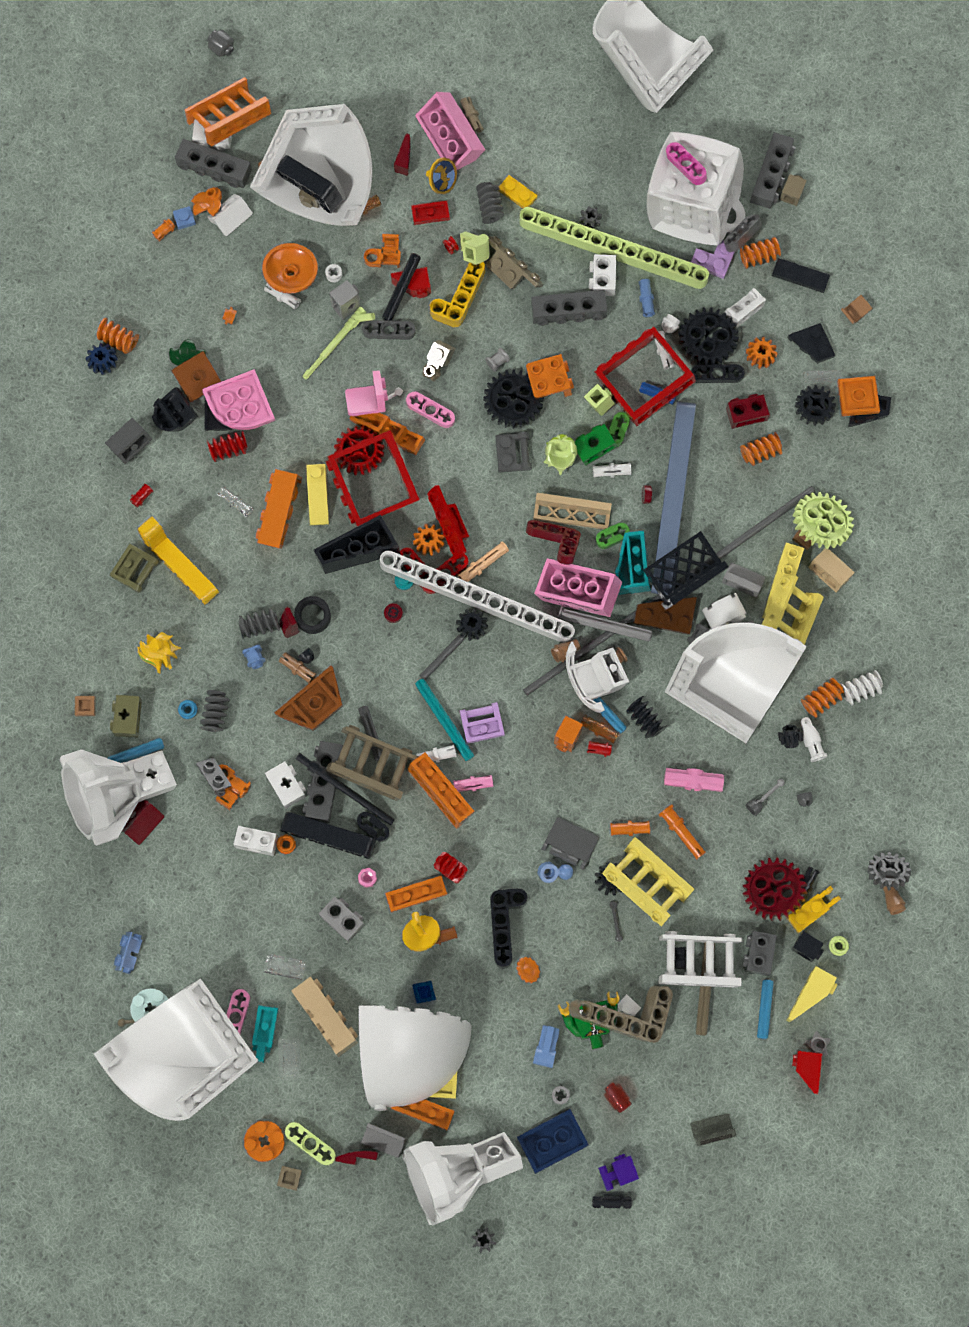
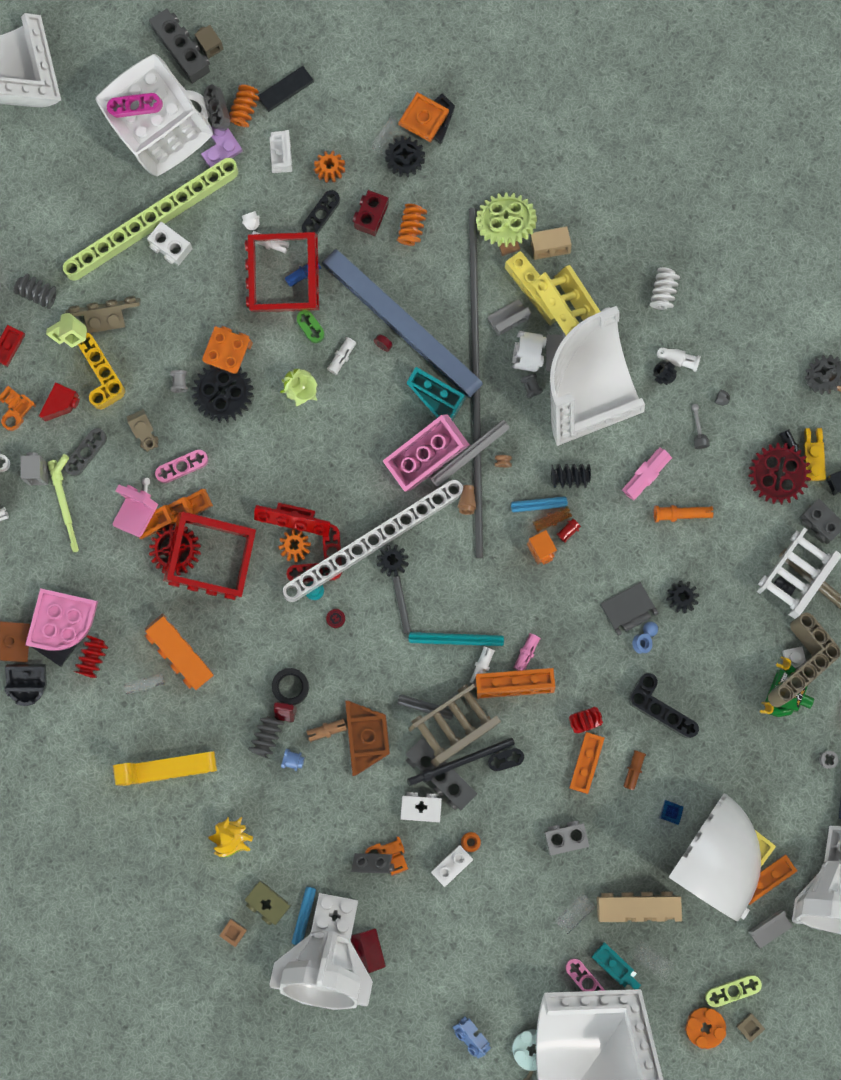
camera: 55 degrees left, 5 degrees up
dark grey brick [105,418,152,464] -> none
olive plate [110,544,159,593] -> none
red pin [130,483,153,508] -> none
dark azure plate [178,700,198,719] -> none
dark grey piece [199,690,230,732] -> none
black beam [280,812,376,859] -> none
black hinge [298,647,314,664] -> none
light yellow slope [306,464,329,525] -> none
black wedge [313,515,400,574] -> none
dark red slope [335,1151,379,1165] -> none
bright pink tile [358,868,377,888] -> none
black axle [382,253,421,321] -> none
yellow shield [402,912,440,952] -> none
red bush [443,236,459,255] -> none
light nougat pin [458,542,509,582] -> none
lavender plate [459,702,505,744] -> none
dark grey plate [495,432,532,473] -> none
yellow plate [498,175,538,208] -> none
orange piece [516,956,540,983] -> none
dark red beam [526,520,581,565] -> none
dark grey brick [531,290,607,326] -> none
tan fence [533,493,612,530] -> none
medium blue piece [533,1025,560,1068] -> none
white piece [566,642,629,713] -> none
green brick [575,424,618,465] -> none
dark grey gear [579,206,602,229] -> none
yellowish green brick [584,384,615,416] -> none
bright green beam [596,523,630,549] -> none
light yellow fence [602,837,694,927] -> none
dark grey hinge [609,901,623,942] -> none
orange pin [610,821,650,836] -> none
reddish brown wing [633,597,697,635] -> none
medium blue pin [639,279,655,317] -> none
black fence [643,531,729,610] -> none
black gear [678,307,739,365] -> none
black wing [787,323,835,364] -> none
orange piece [801,678,844,718] -> none
medium nougat bracket [841,295,873,325] -> none

